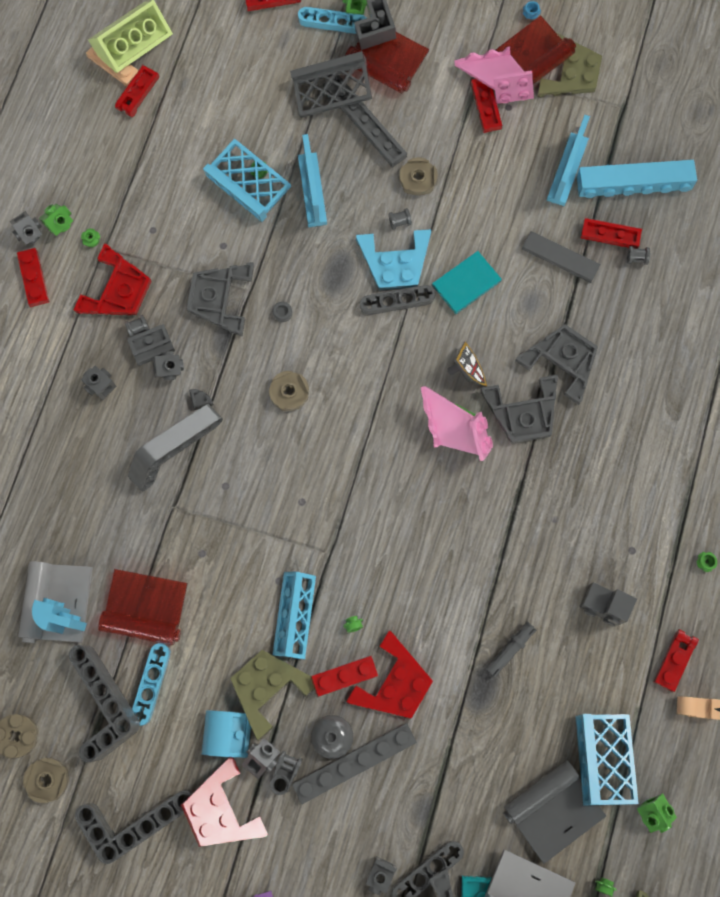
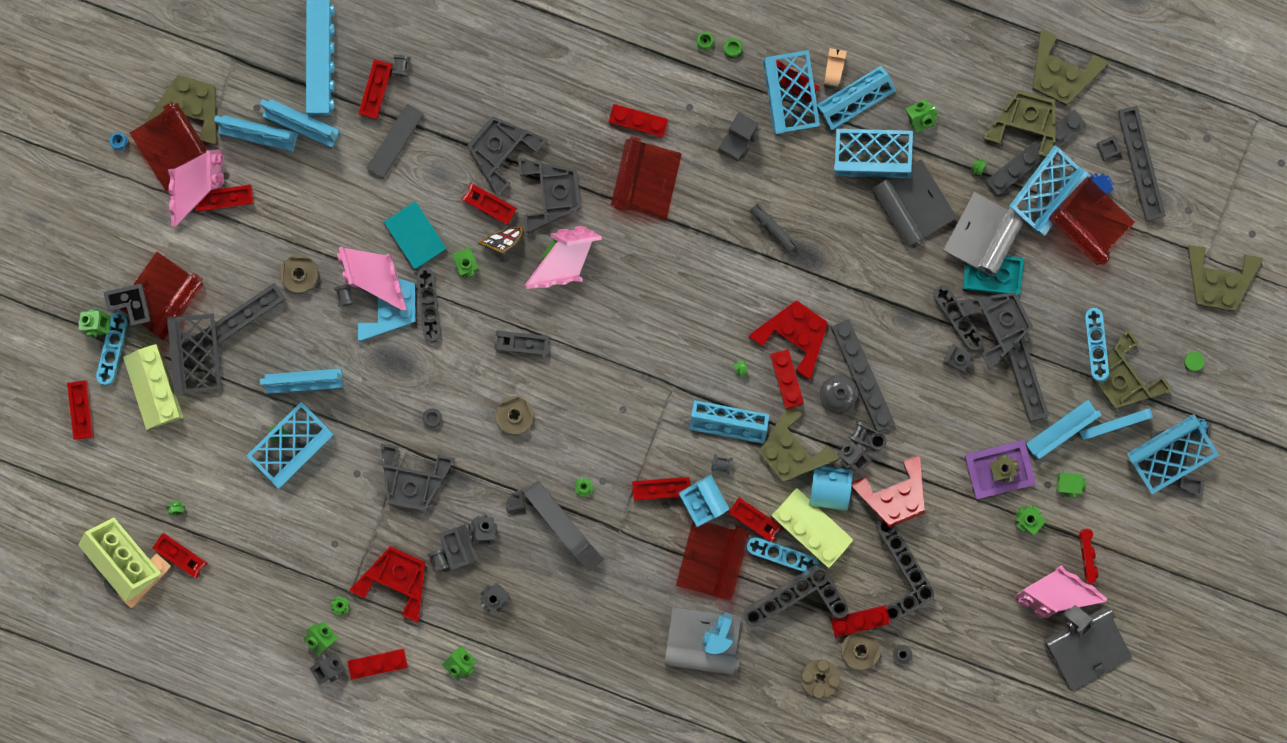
camera: 85 degrees left, 10 degrees up
none -> yellowish green slope [123,344,183,430]
none -> bright green plate [166,501,185,516]
none -> medium azure fence [214,115,298,152]
none -> bright pink piece [337,247,407,311]
none -> bright green brick [442,646,477,681]
none -> bright green brick [452,247,479,279]
none -> red plate [461,183,517,225]
none -> dark grey plate [494,331,549,356]
none -> bright green plate [574,478,593,497]
none -> red plate [608,104,668,138]
none -> clear red door [610,136,682,220]
none -> red plate [632,477,690,501]
none -> medium azure brick [678,474,729,527]
none -> dark grey bush [711,454,733,475]
none -> bright green tile [724,38,743,58]
none -> red plate [728,497,783,543]
none -> medium azure fence [762,50,820,134]
none -> yellowish green slope [771,488,853,568]
none -> medium azure fence [817,66,896,130]
none -> red plate [830,605,891,637]
none -> dark grey plate [893,645,912,664]

